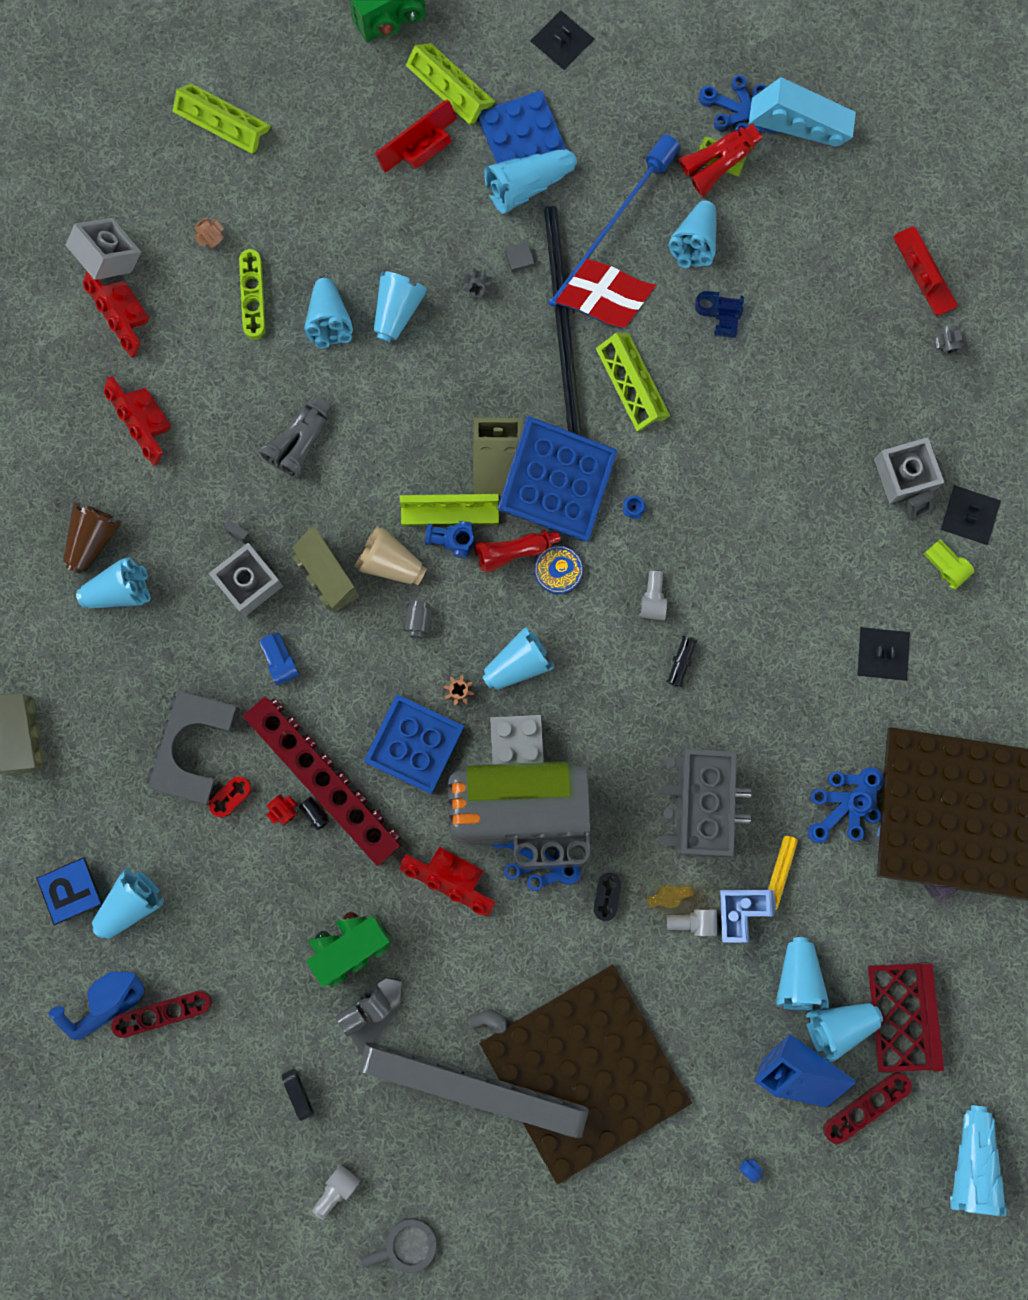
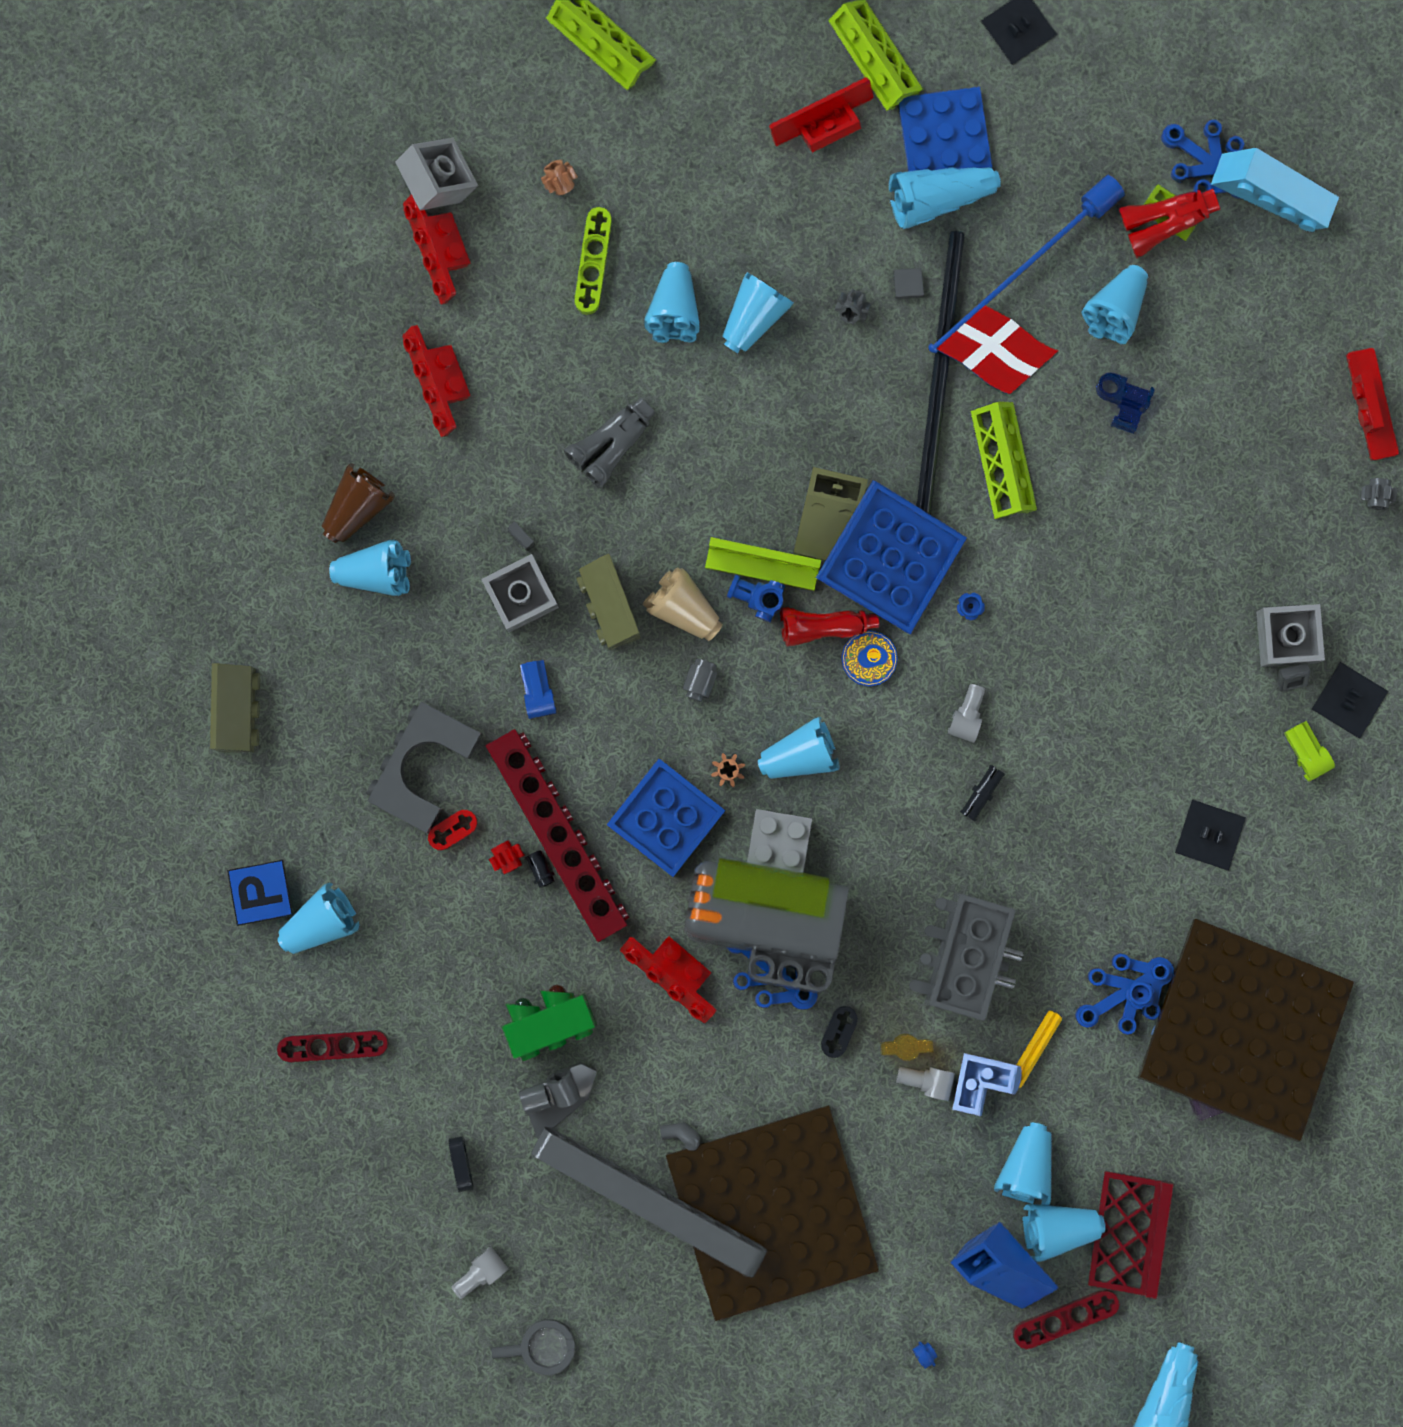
camera: 15 degrees right, 5 degrees up
blue piece [48,971,144,1040] -> none

